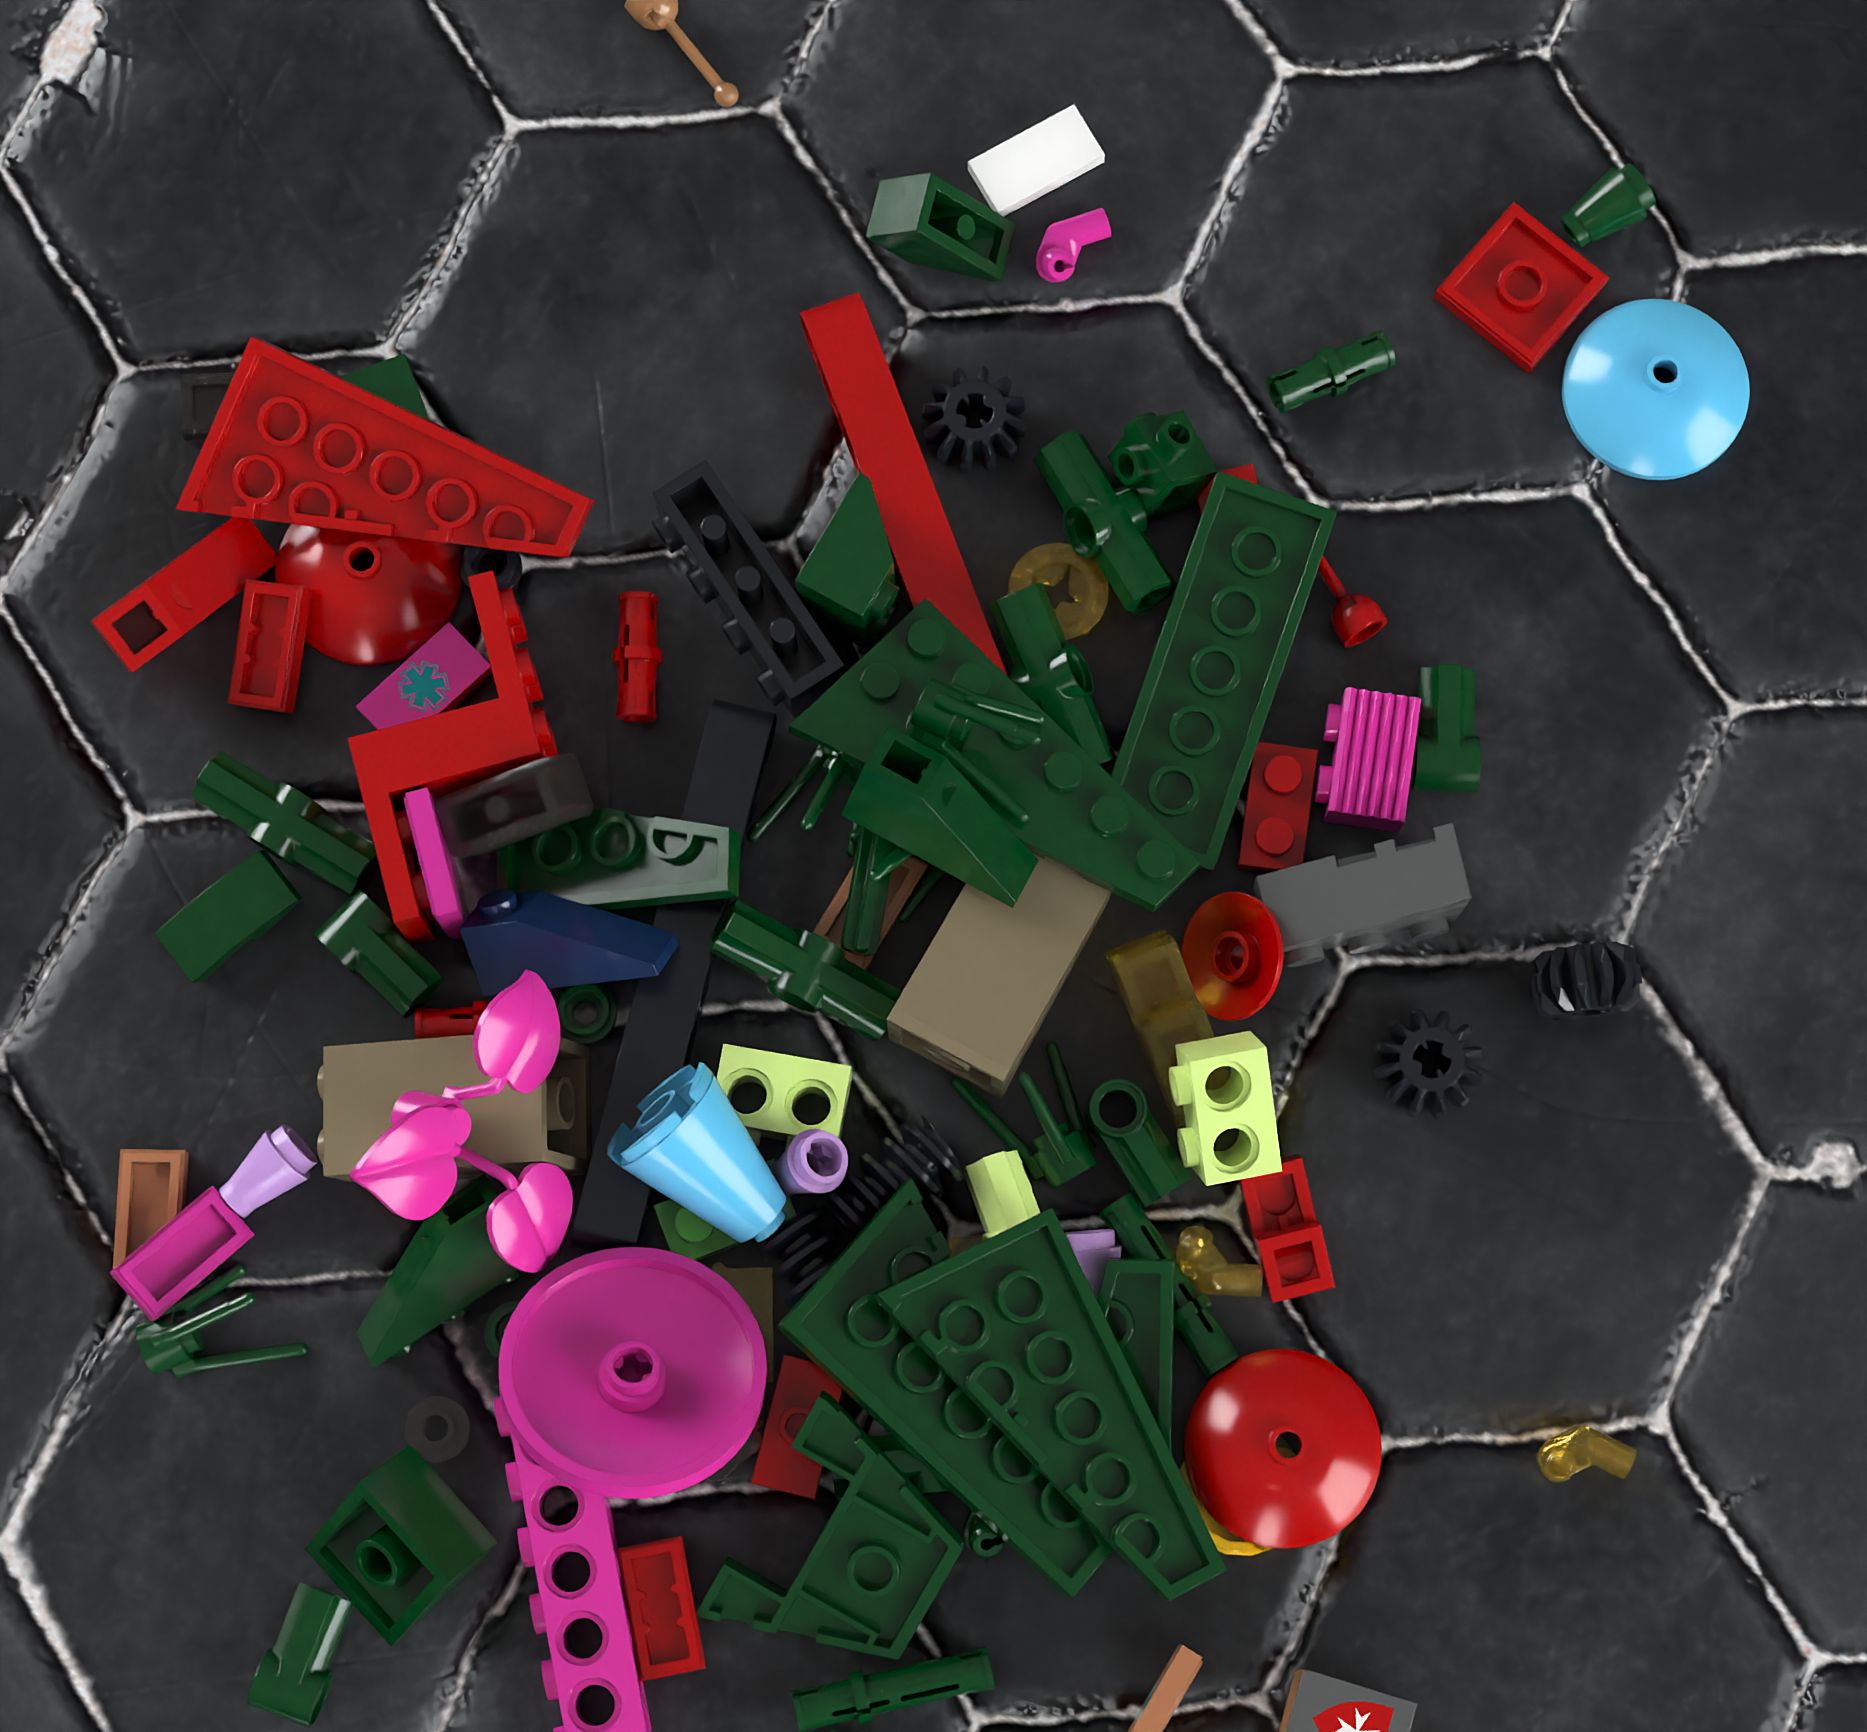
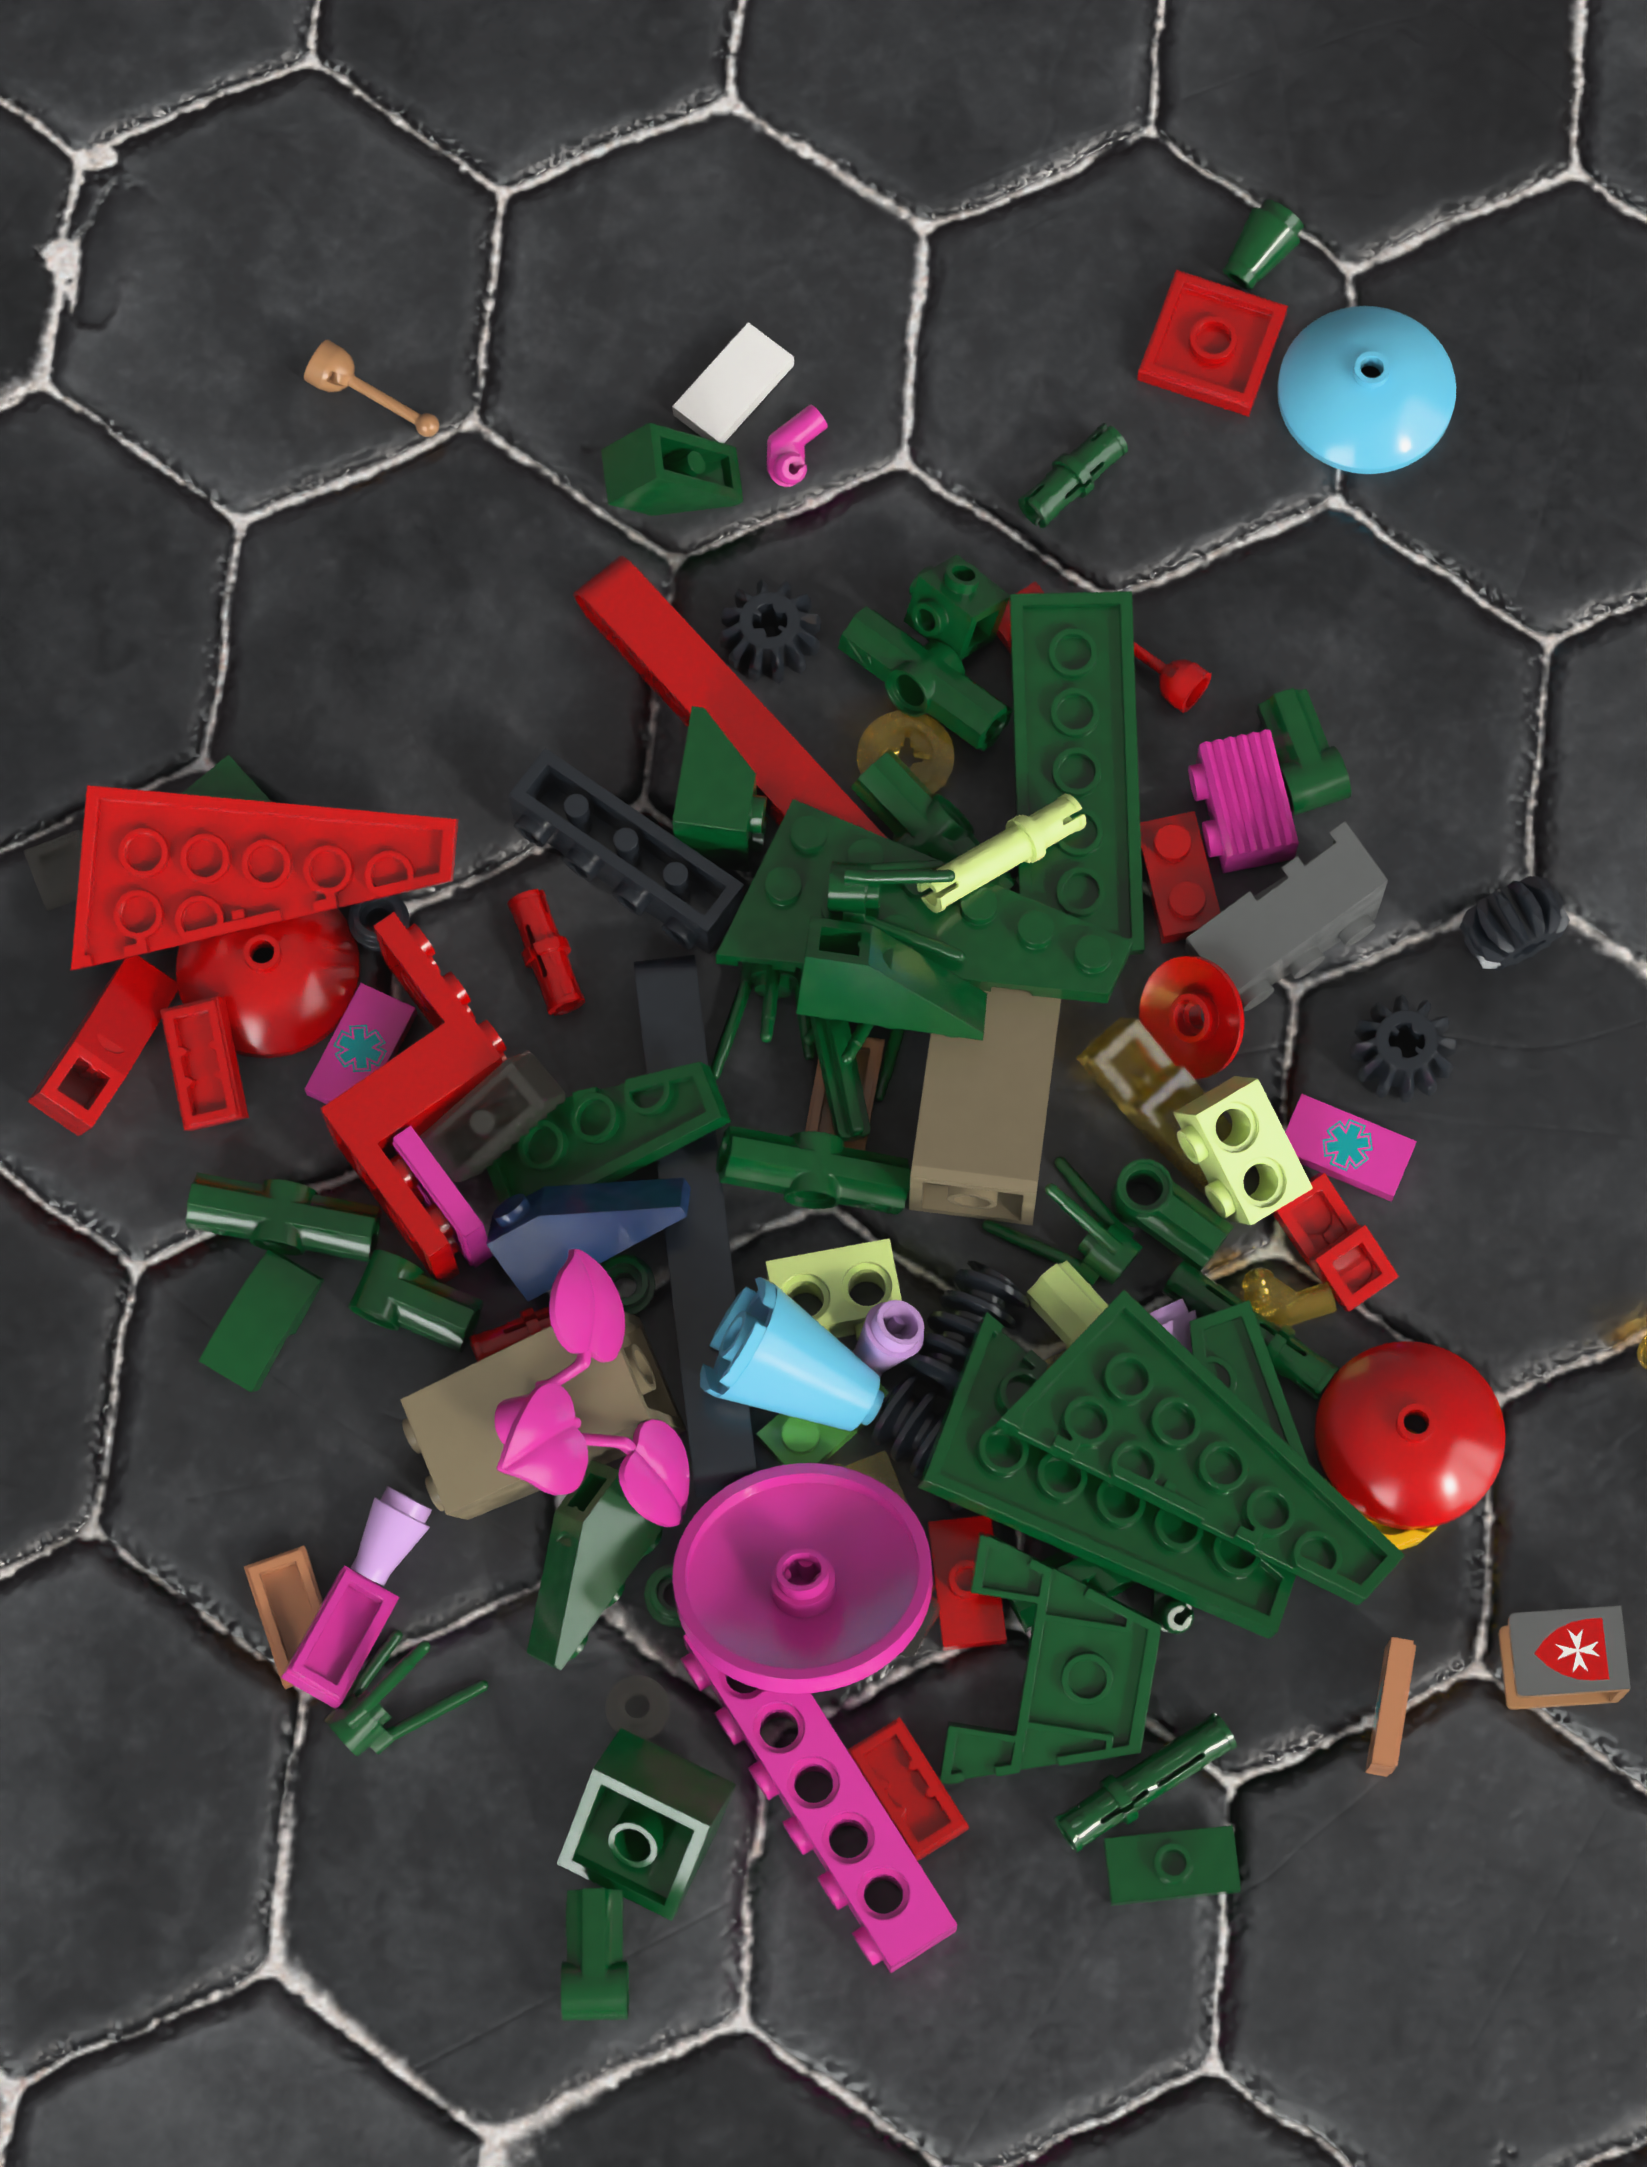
camera: 20 degrees left, 5 degrees down
none -> yellowish green pin [917,794,1086,913]
none -> dark pink tile [1285,1094,1417,1202]

